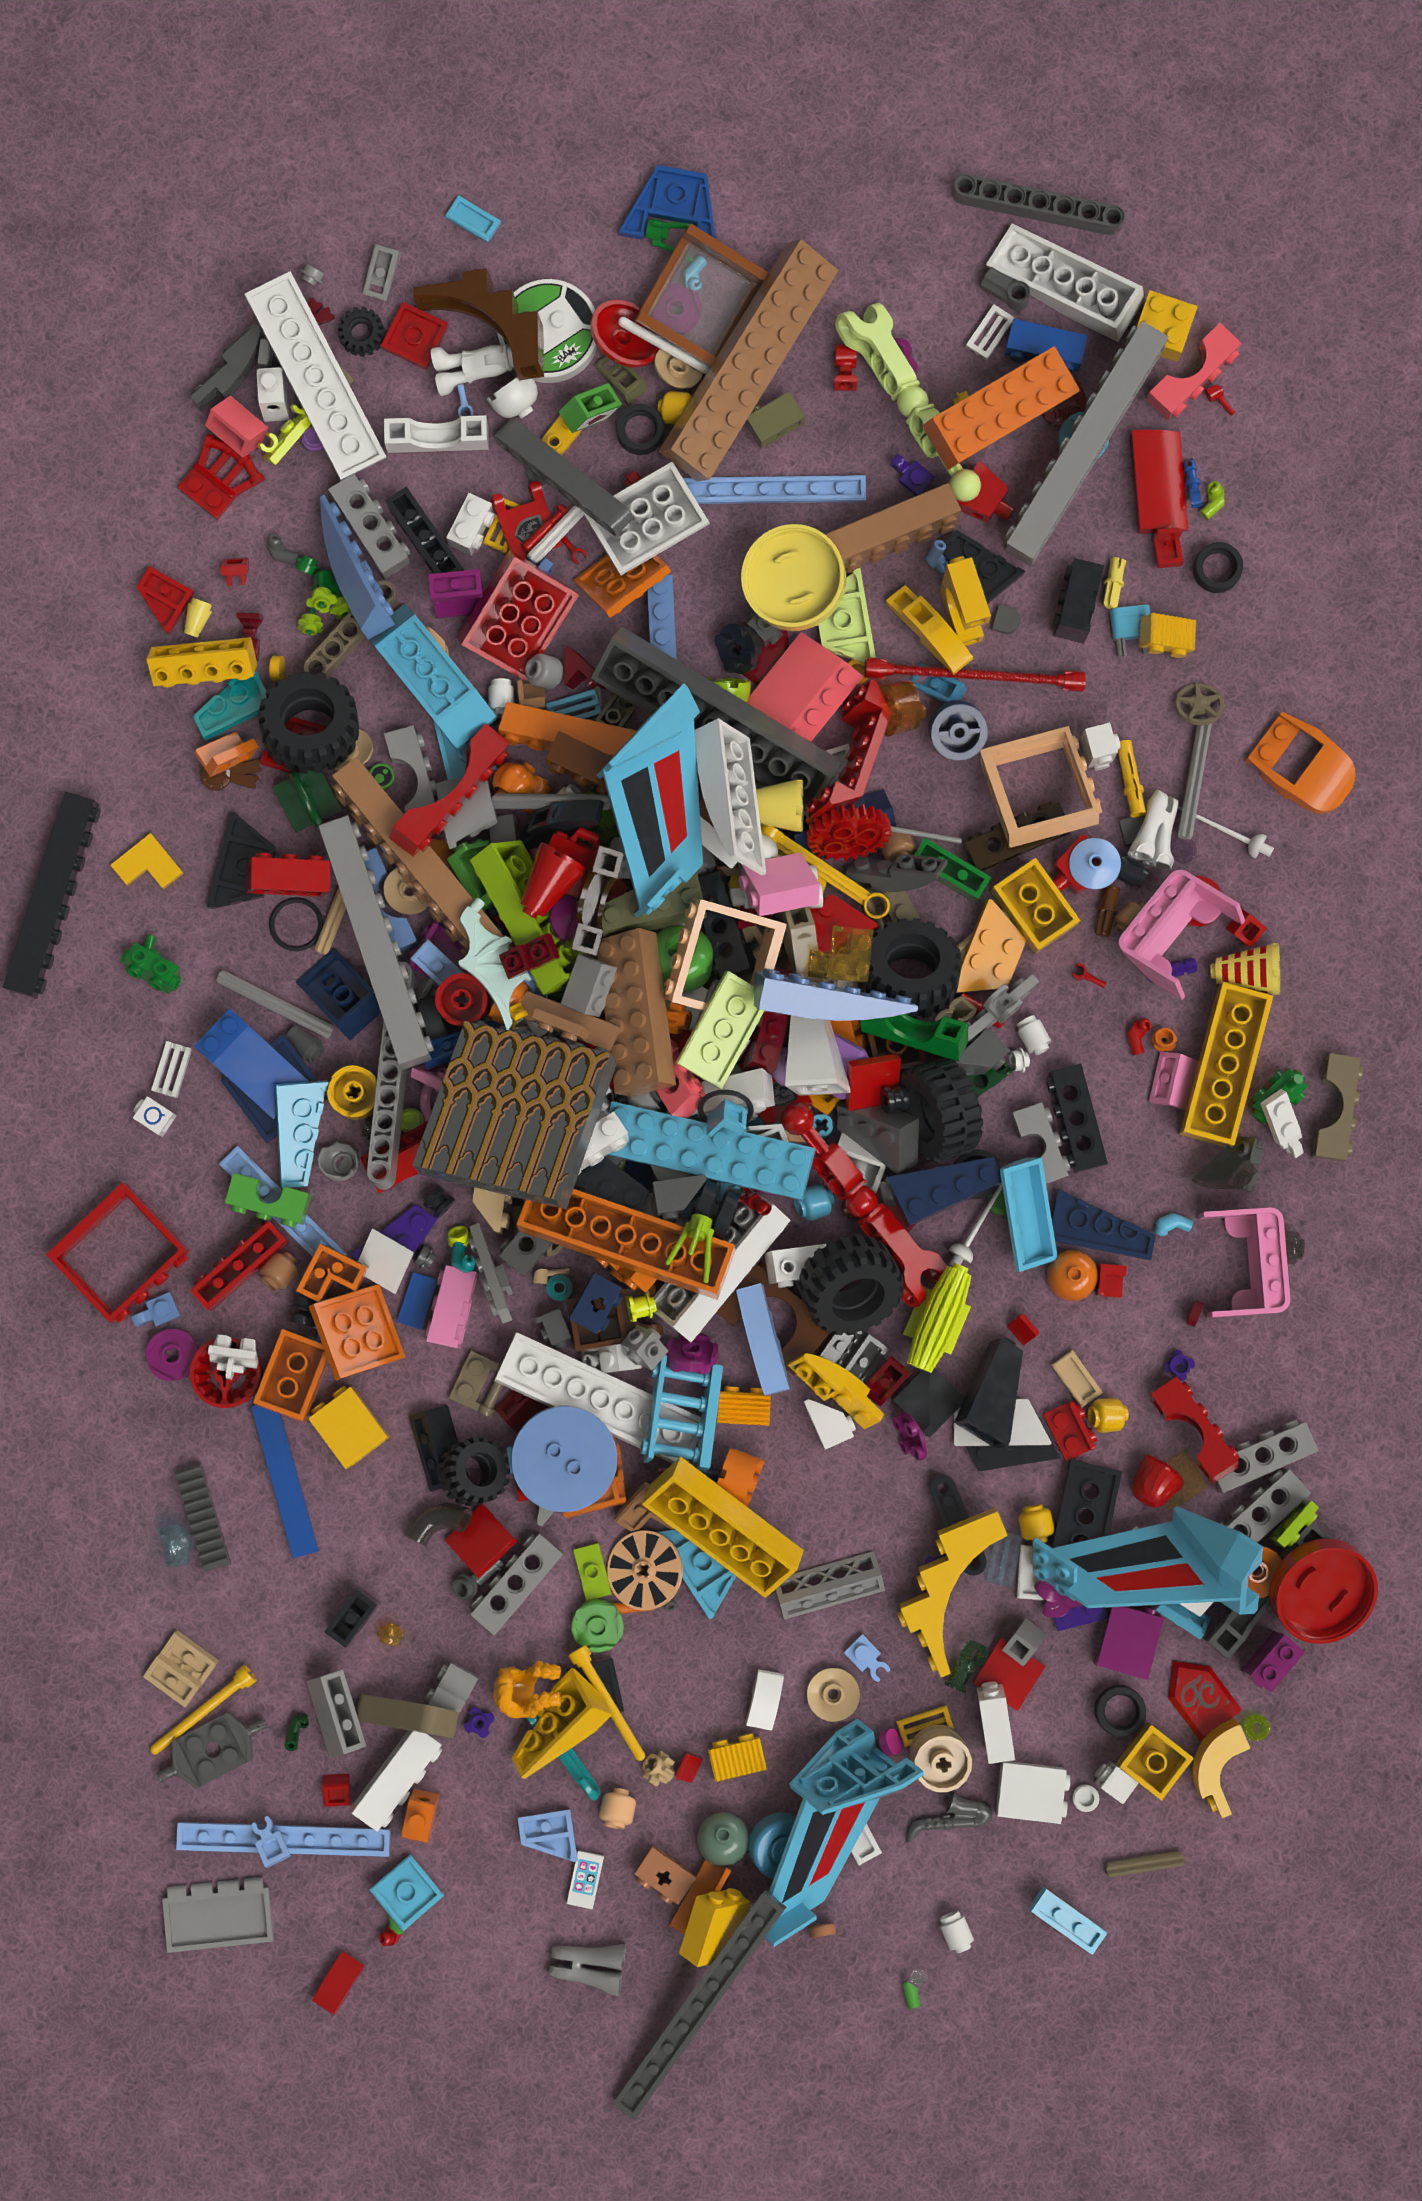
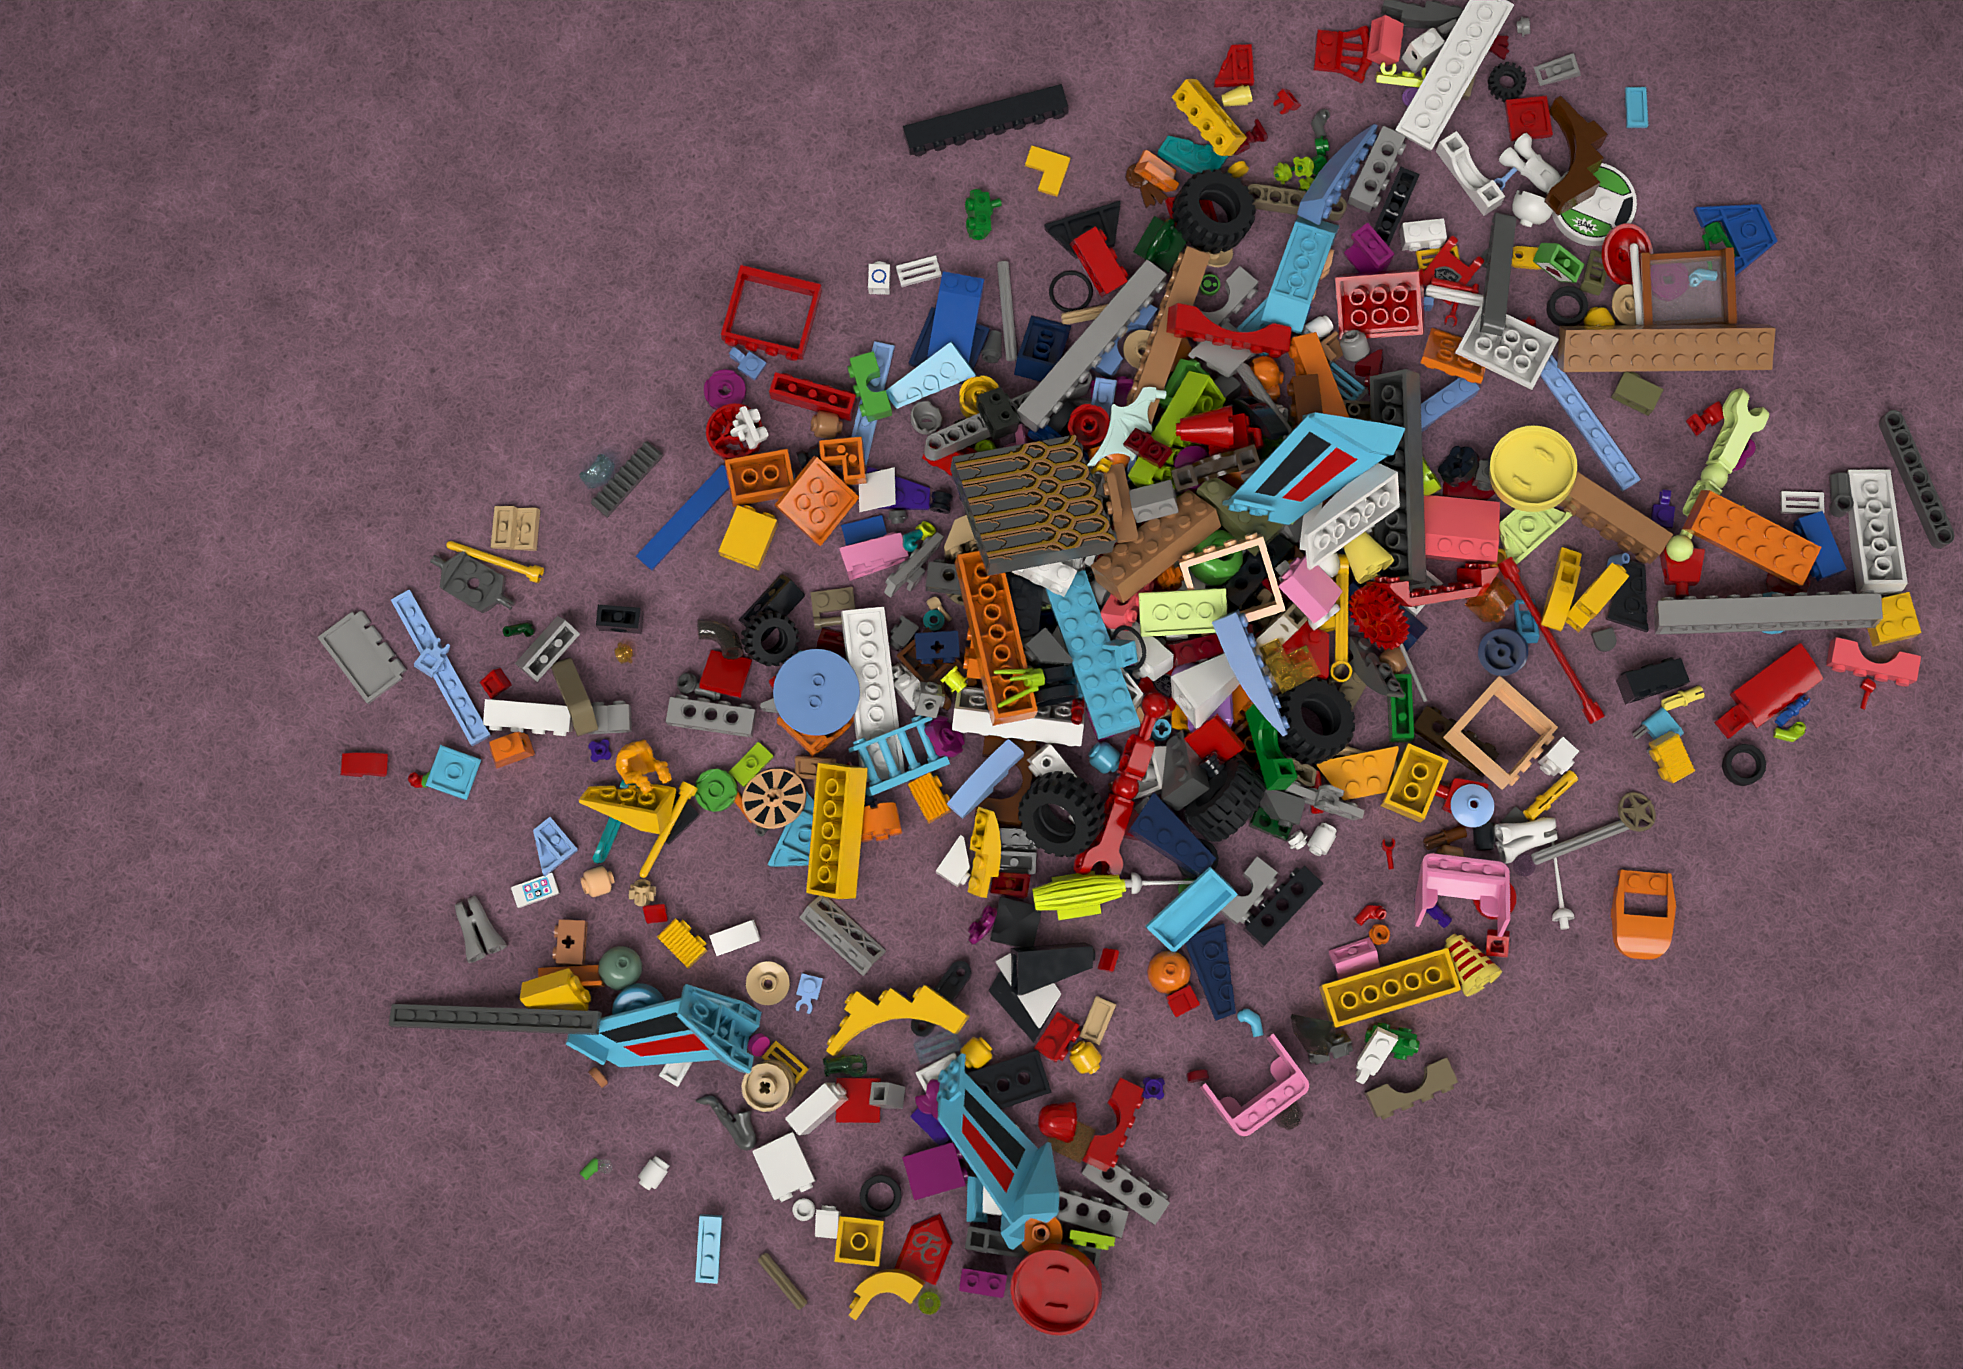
camera: 60 degrees right, 5 degrees down
none -> pearl dark grey brick [976,387,1020,440]

